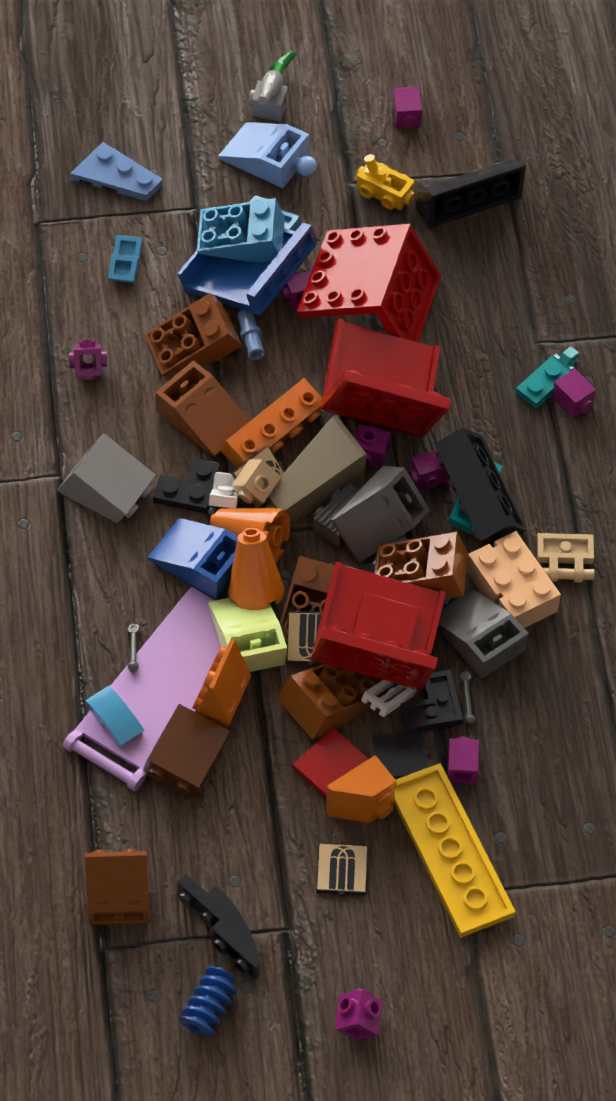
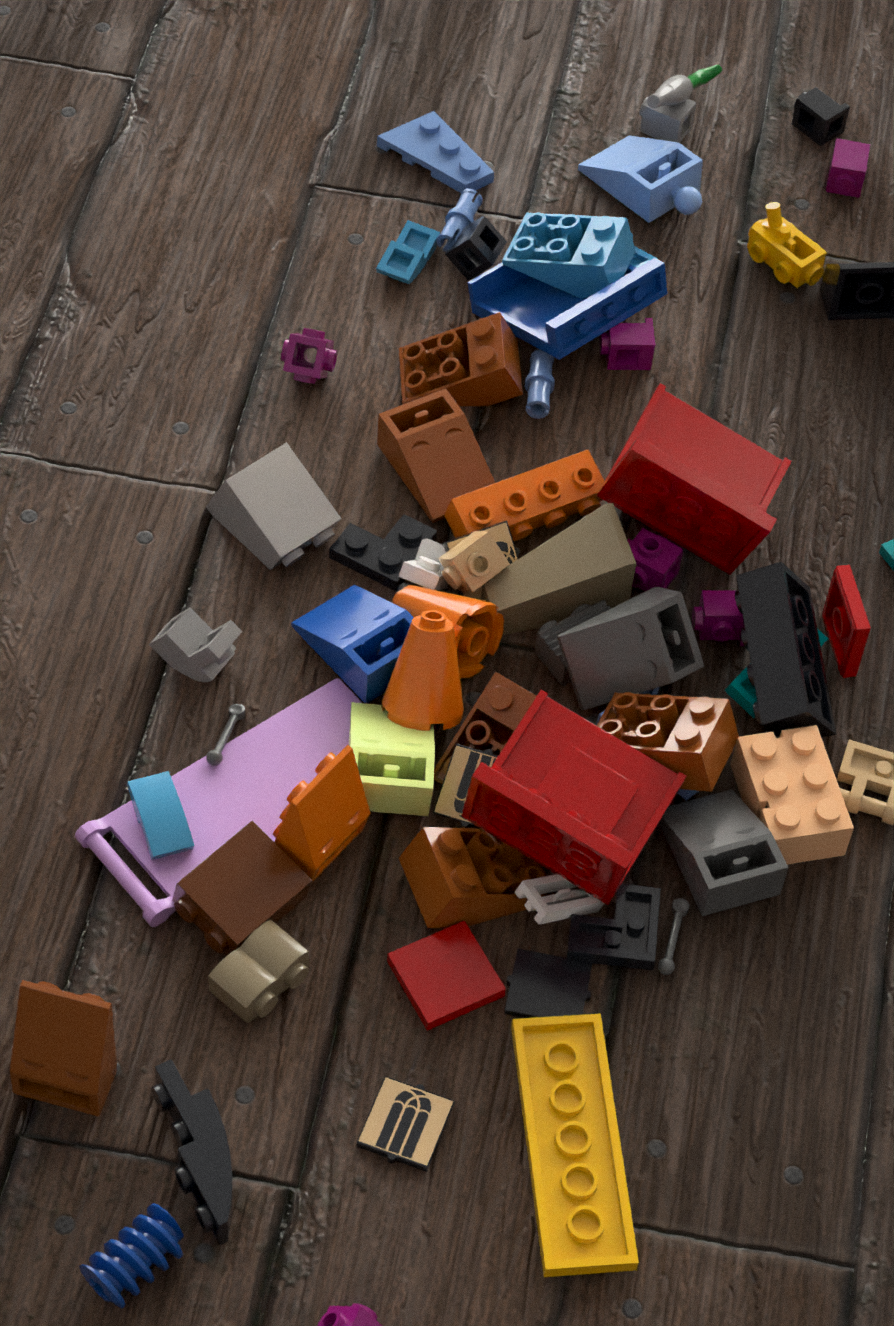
camera: 15 degrees right, 5 degrees down
red bracket [297,224,441,342] -> none
orange slope [326,755,397,823] -> none
magenta brick [447,737,479,785] -> none
none -> light grey brick [149,608,243,682]
none -> dark tan brick [208,919,309,1023]
none -> medium blue pin [437,189,483,252]
none -> black brick [445,216,507,280]
none -> black brick [792,87,850,146]
none -> red tile [822,565,871,678]

